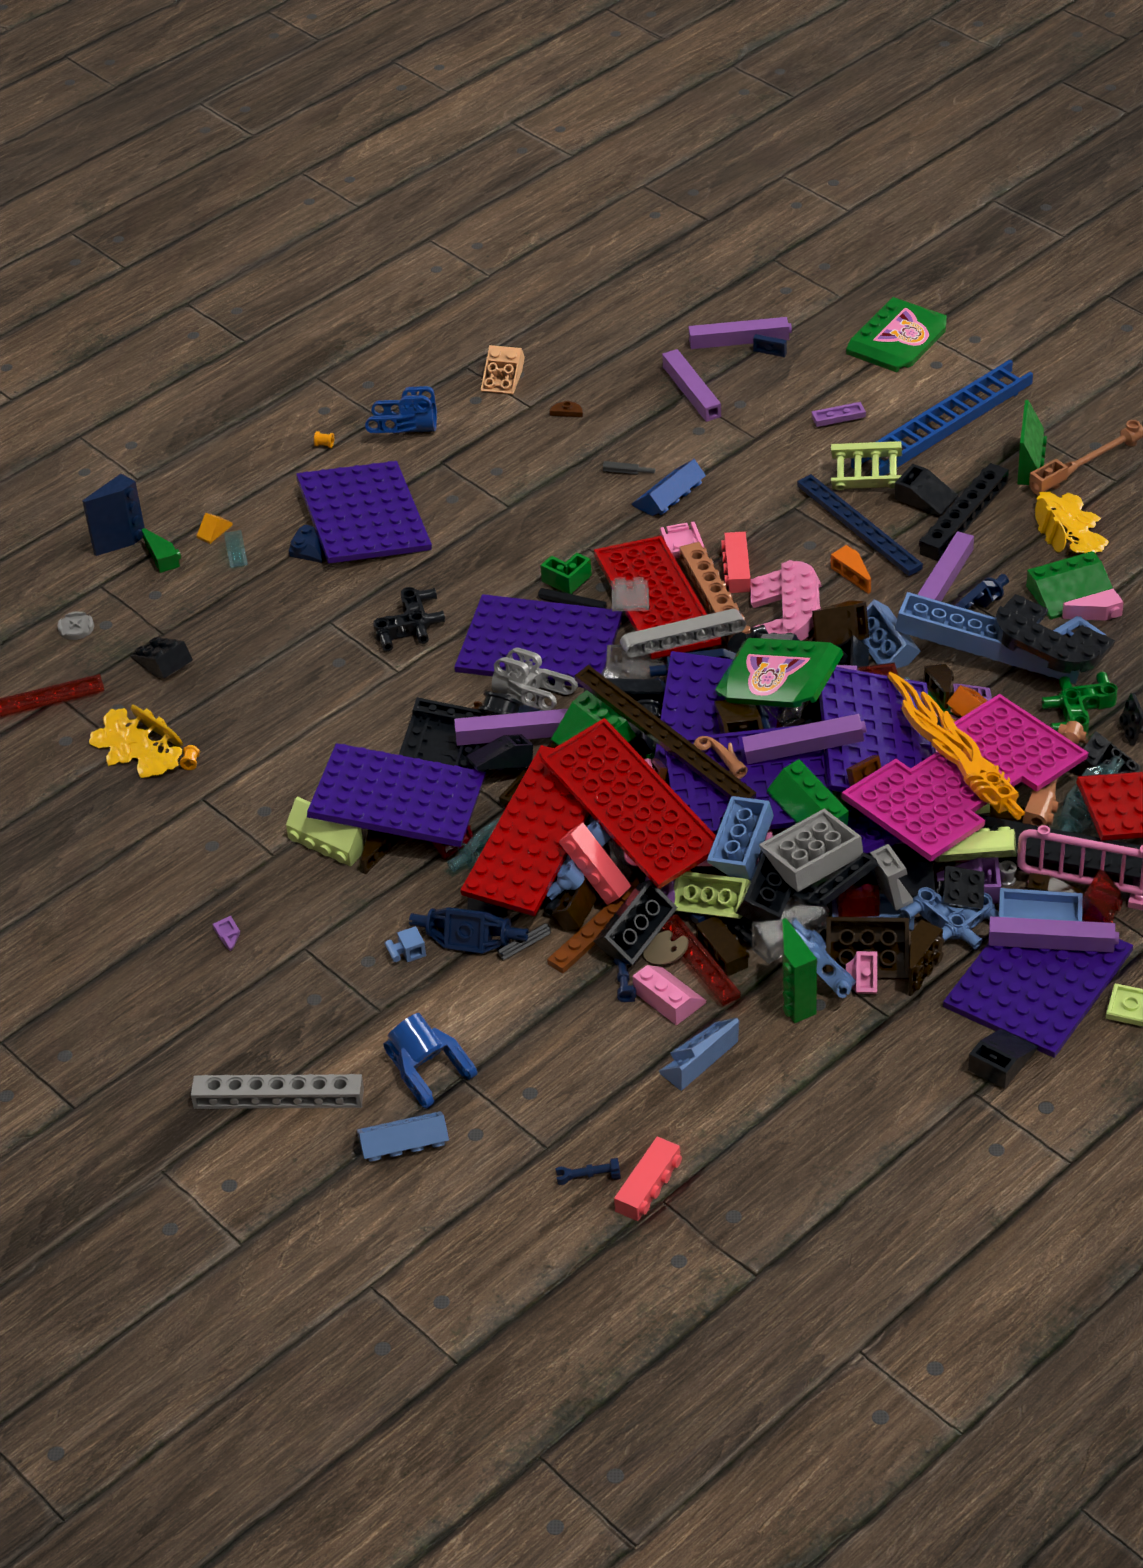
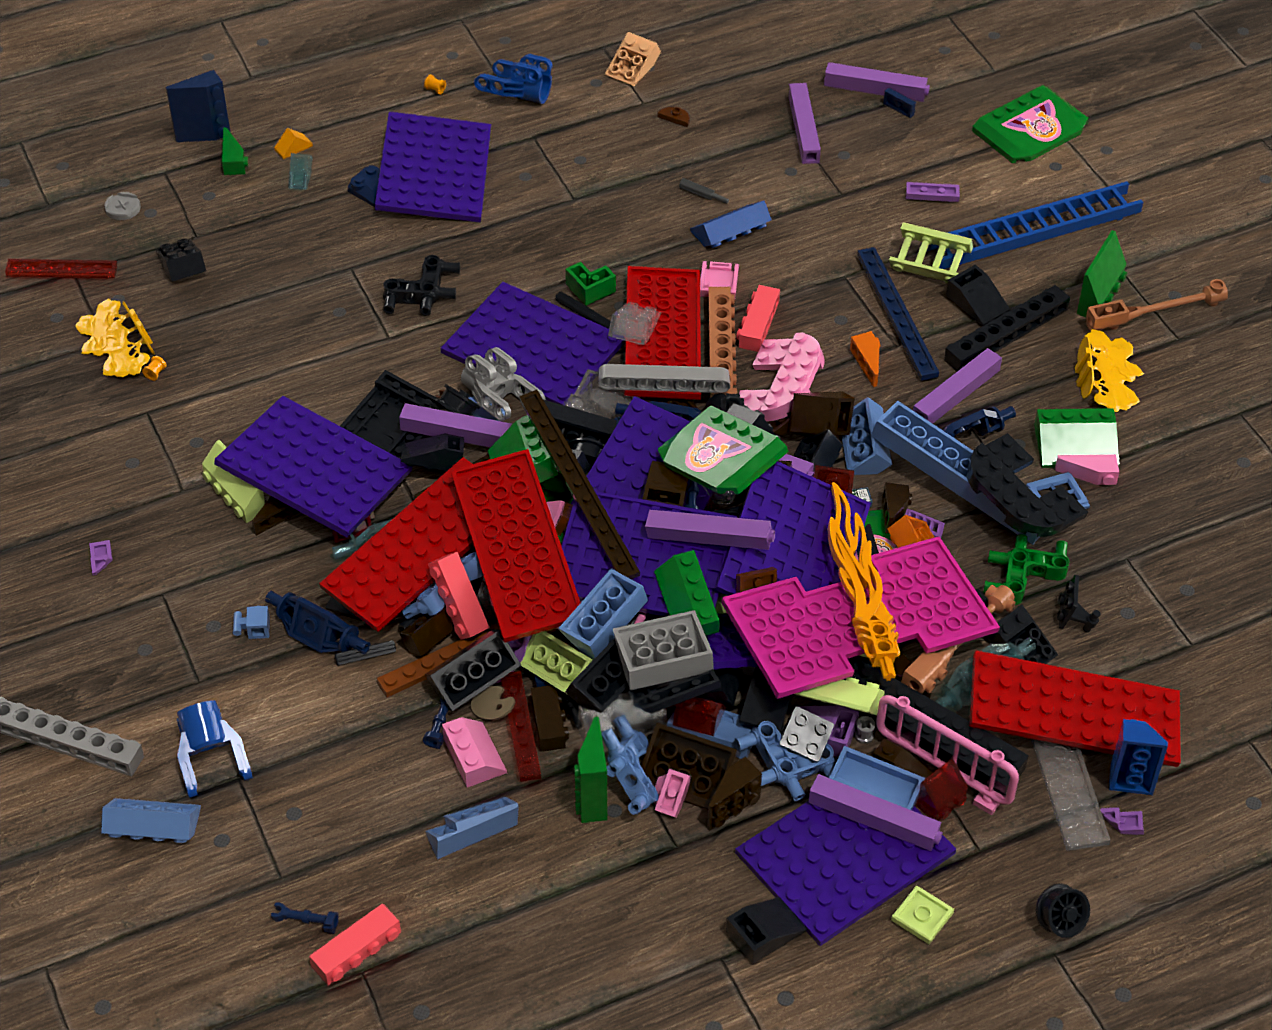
camera: 15 degrees right, 5 degrees up
nougat plant [694,736,748,779] -> none
light grey panel [870,844,913,910] -> none

